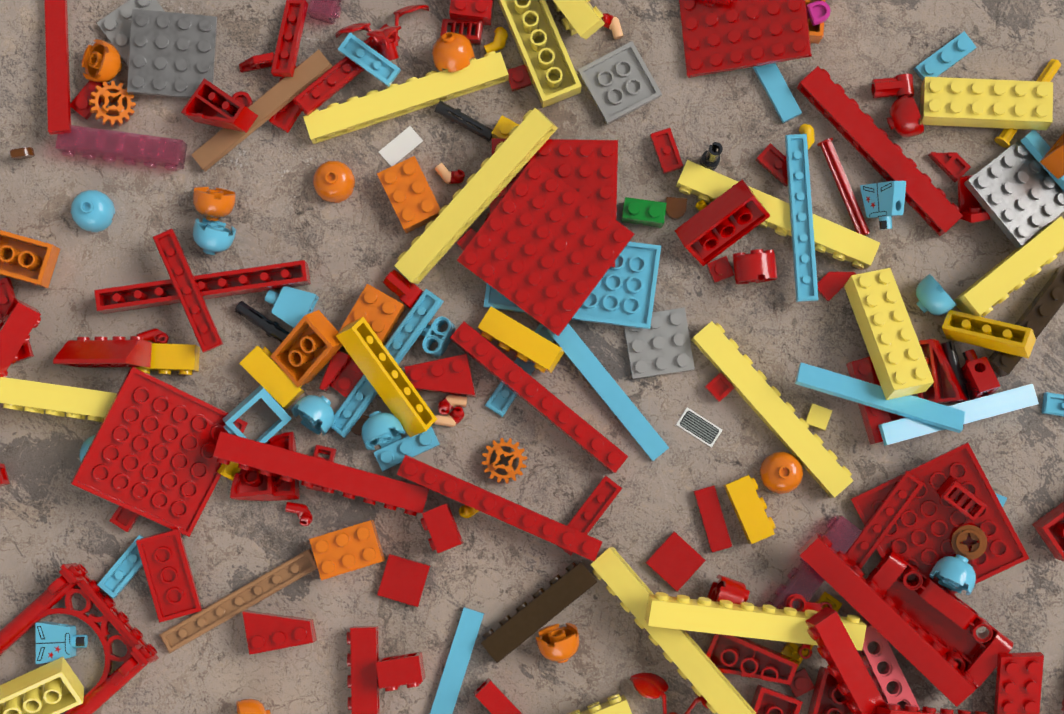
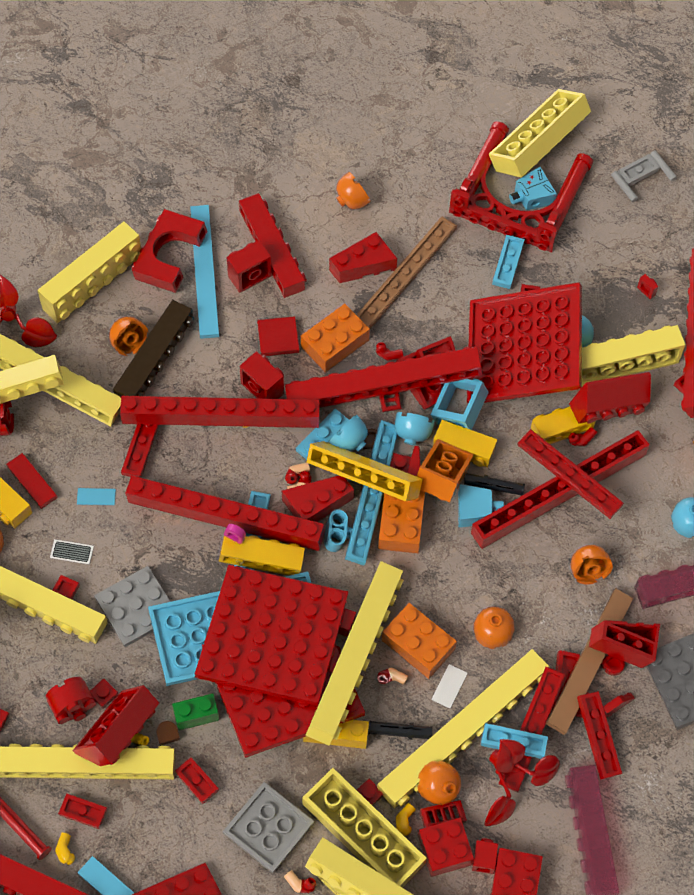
camera: 155 degrees right, 20 degrees down
red plate [136,528,202,623] -> none
medium azure cylinder [193,218,236,255] -> none
red piece [383,269,423,309] -> none
orange gear [482,438,527,484] -> none
medium azure tile [546,324,669,461] -> none
red tile [645,531,706,592] -> none
black pin [699,142,723,171] -> none
medium azure tile [785,134,819,302] -> none
none -> medium azure sticker [77,488,116,505]
none -> dark pink tile [224,524,246,544]

